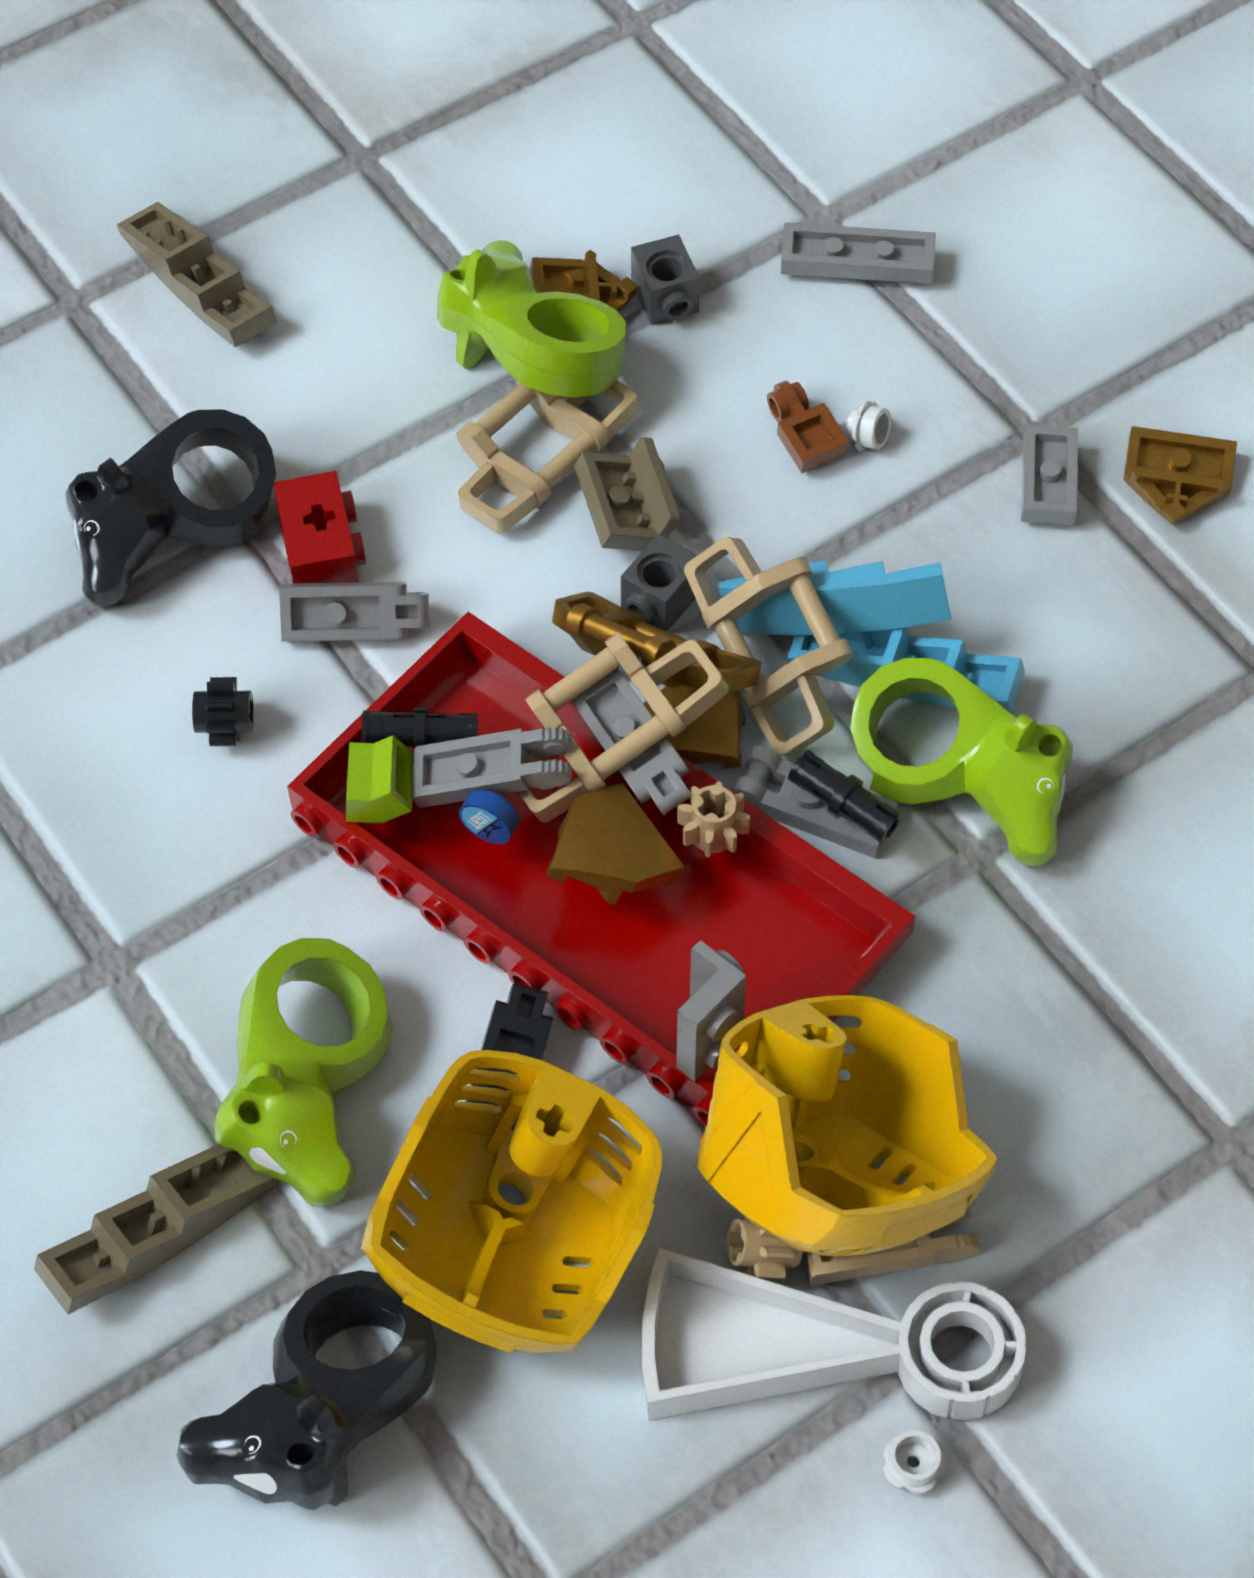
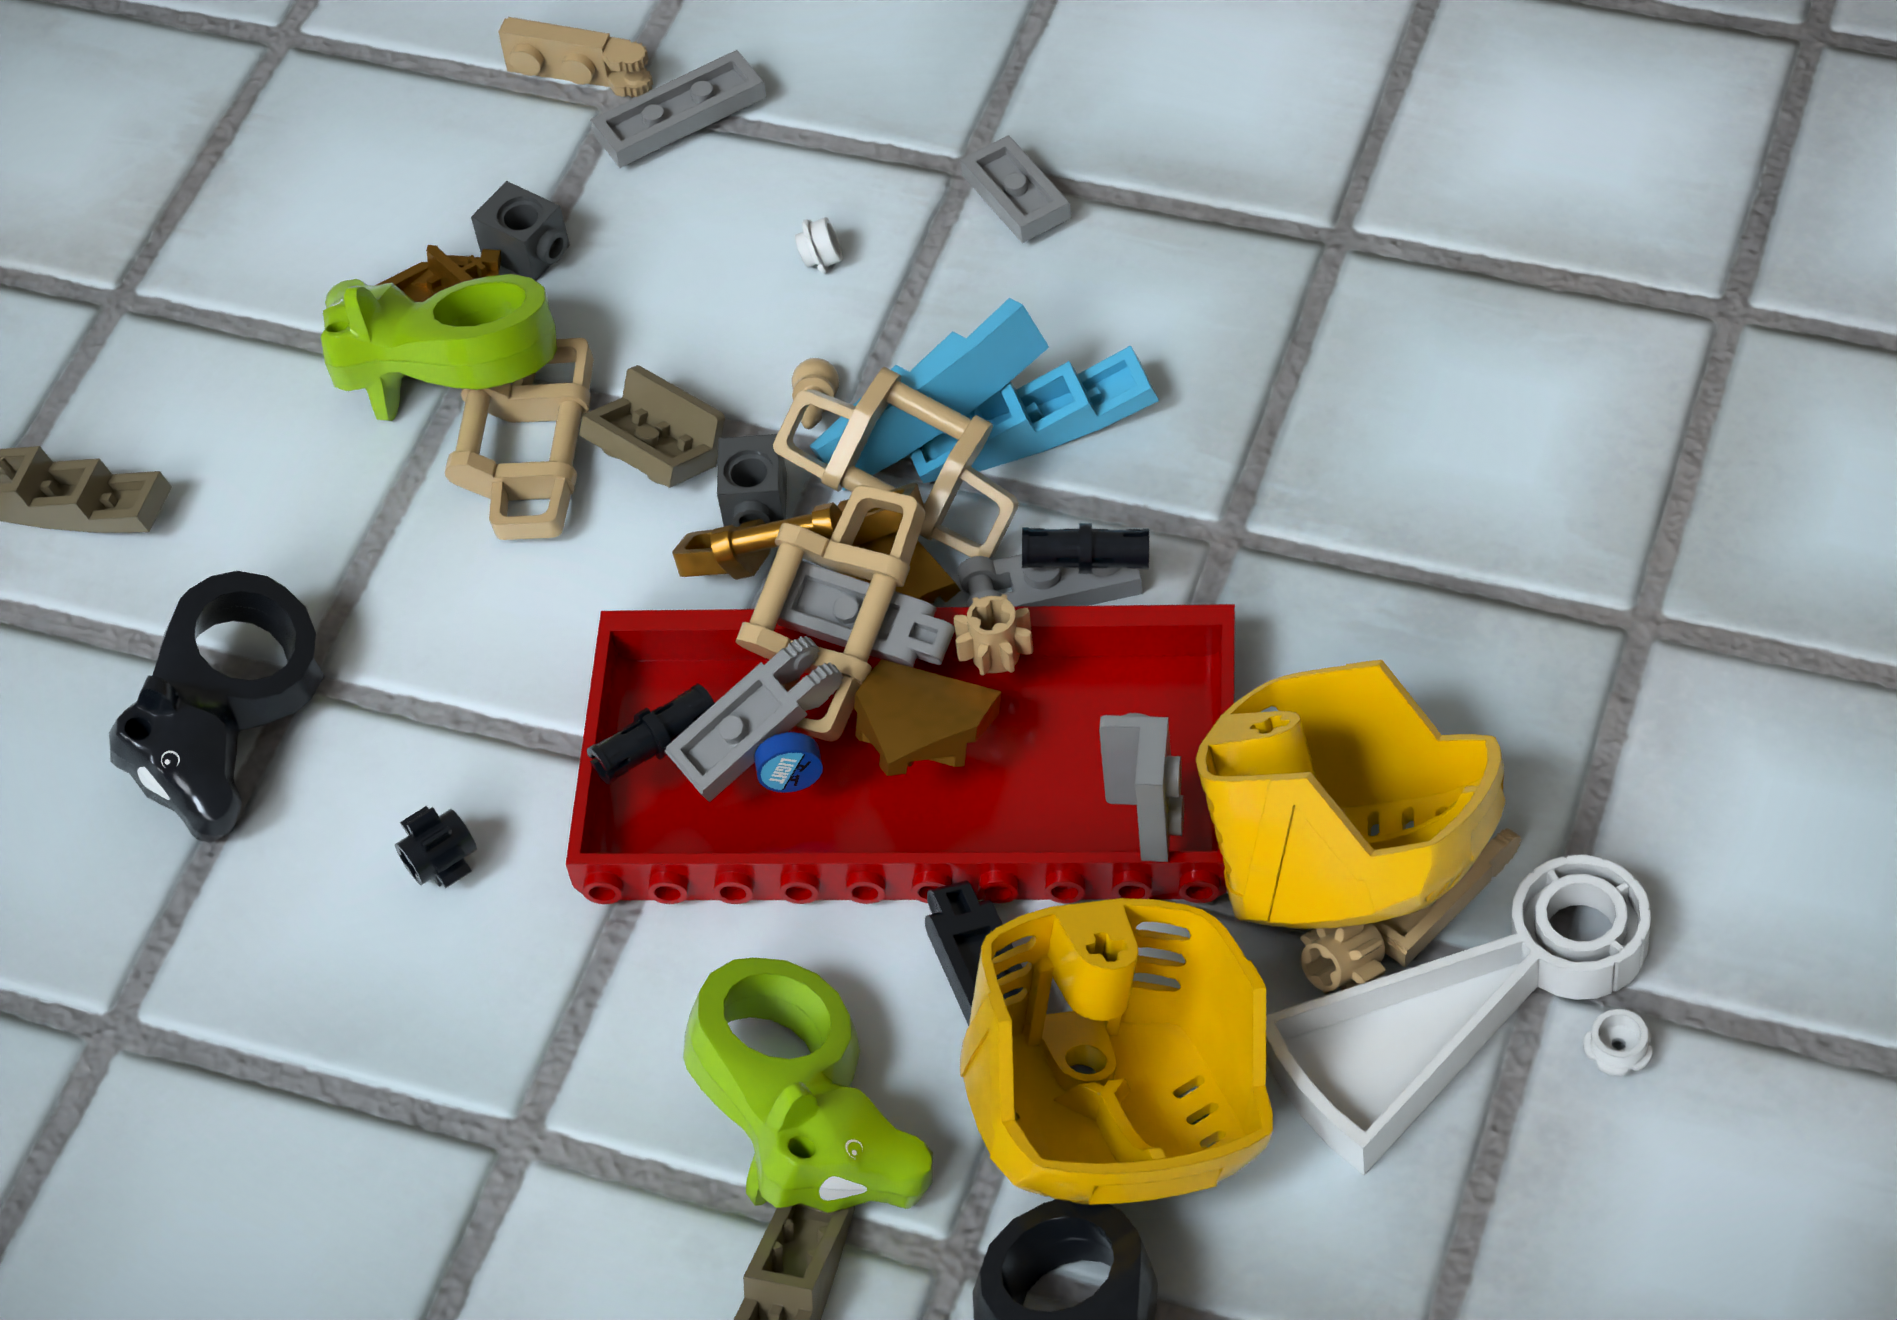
camera: 30 degrees left, 5 degrees down
red brick [273,471,366,584] -> none
light grey hinge [279,582,430,642] -> none
lime piece [346,735,414,823] -> none
dark orange plate [767,381,849,473] -> none
lime animal [850,658,1073,867] -> none
pearl gold slope [1123,426,1237,525] -> none
none -> tan hinge [498,17,653,98]
none -> tan bar [792,358,839,429]

